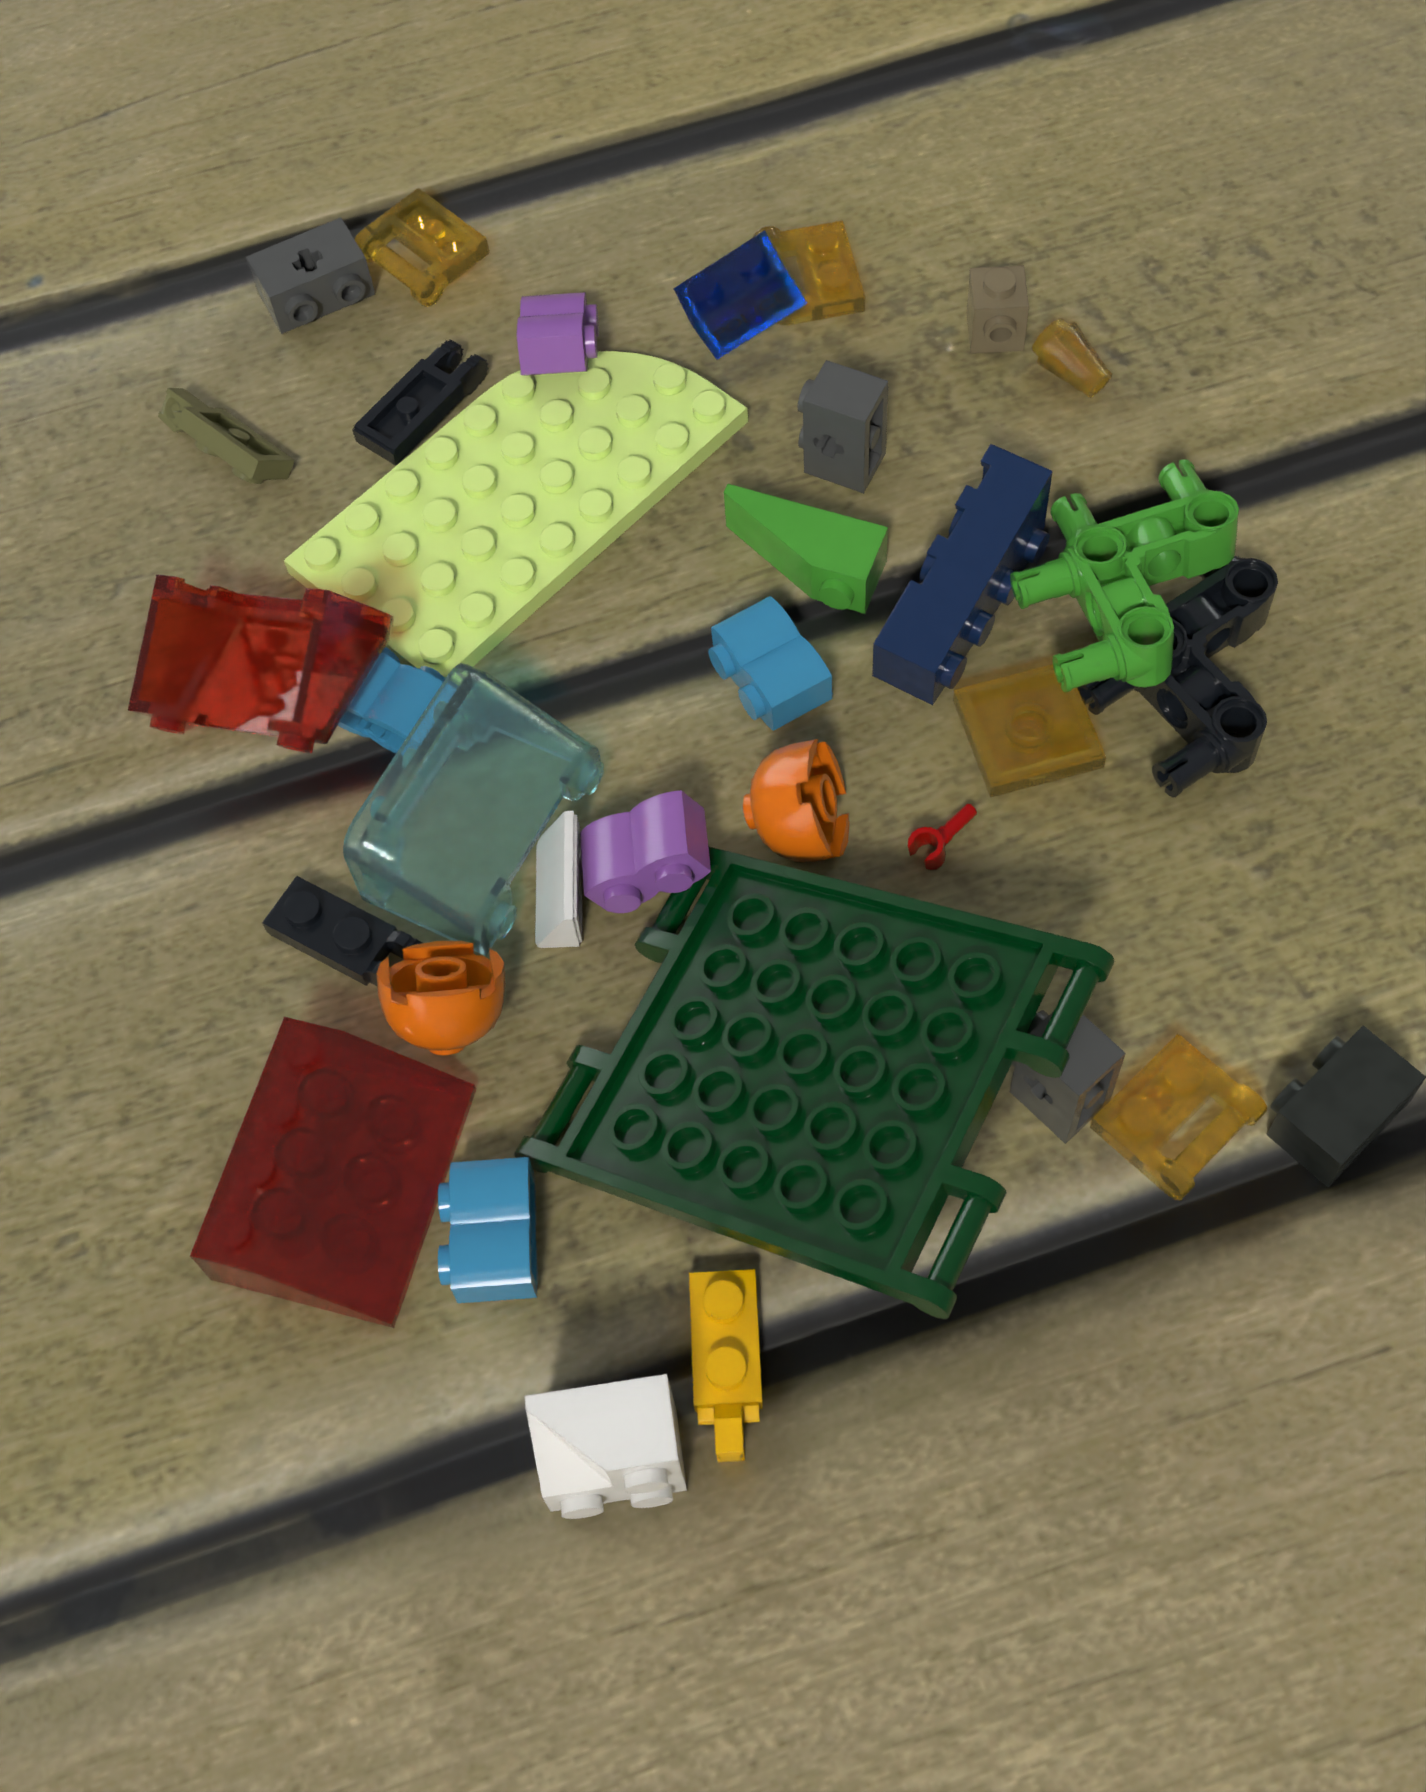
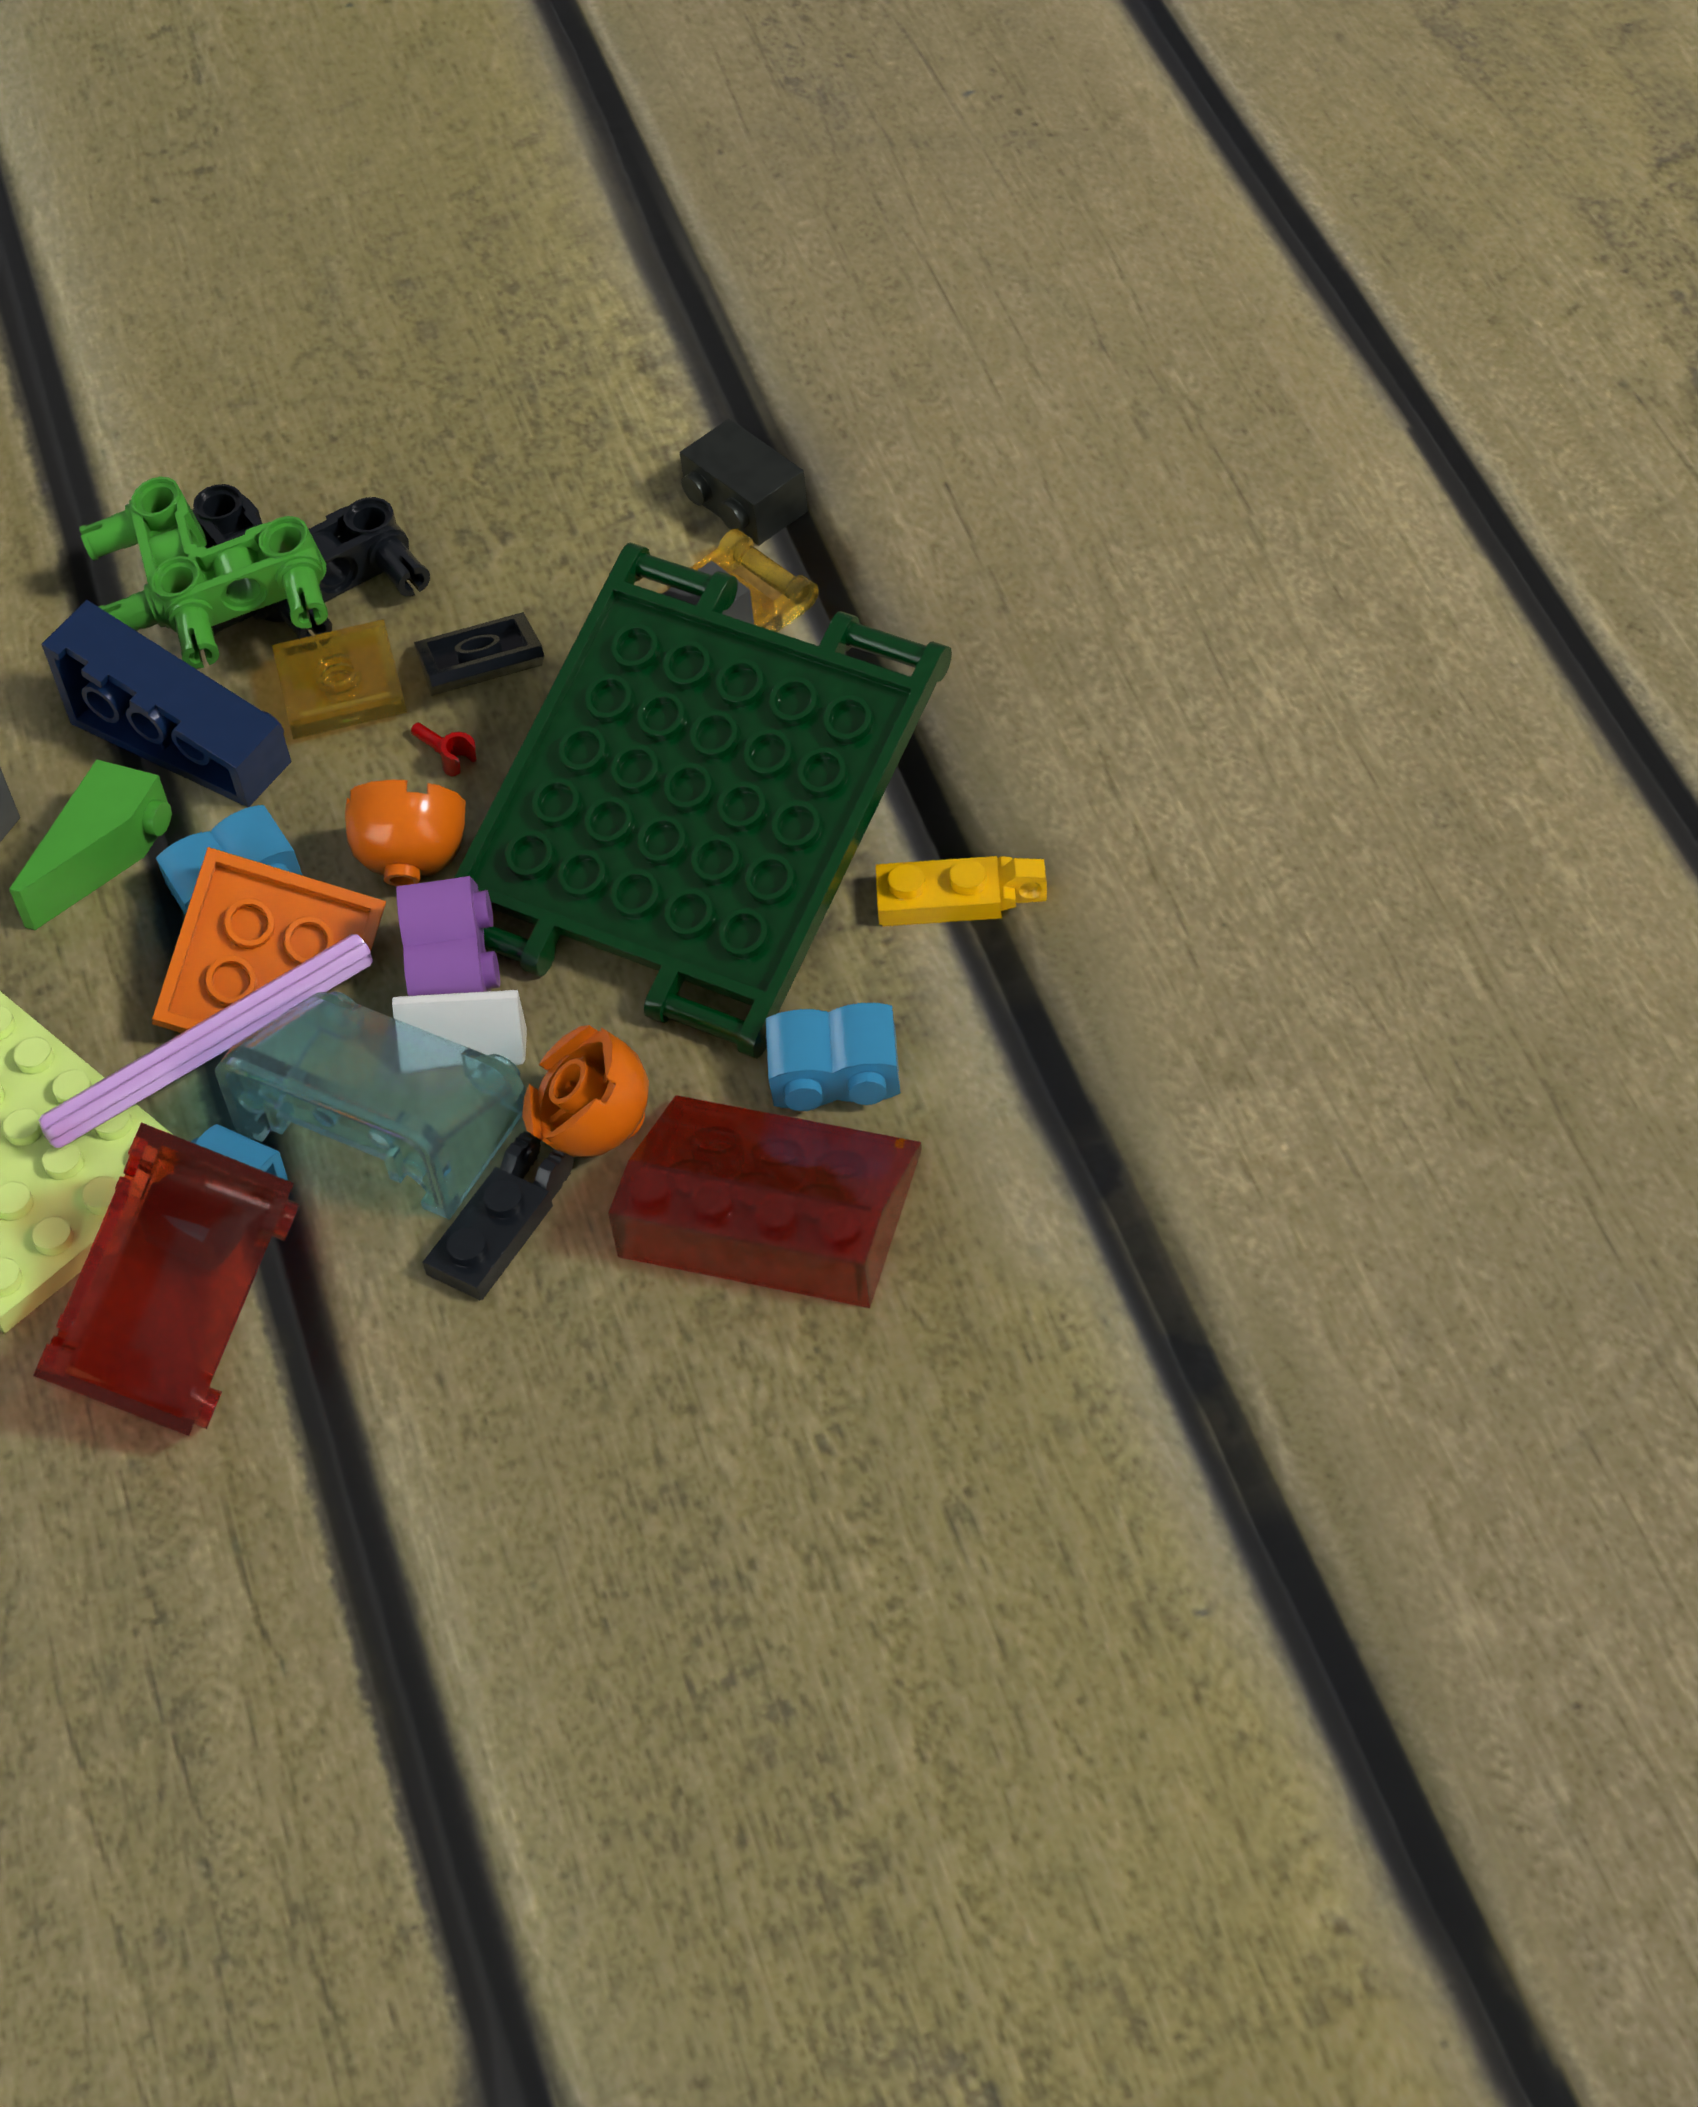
camera: 90 degrees left, 10 degrees down
white slope [525,1374,687,1519] -> none
none -> lavender axle [38,934,373,1148]
none -> orange plate [152,847,386,1033]
none -> black slope [414,612,544,696]

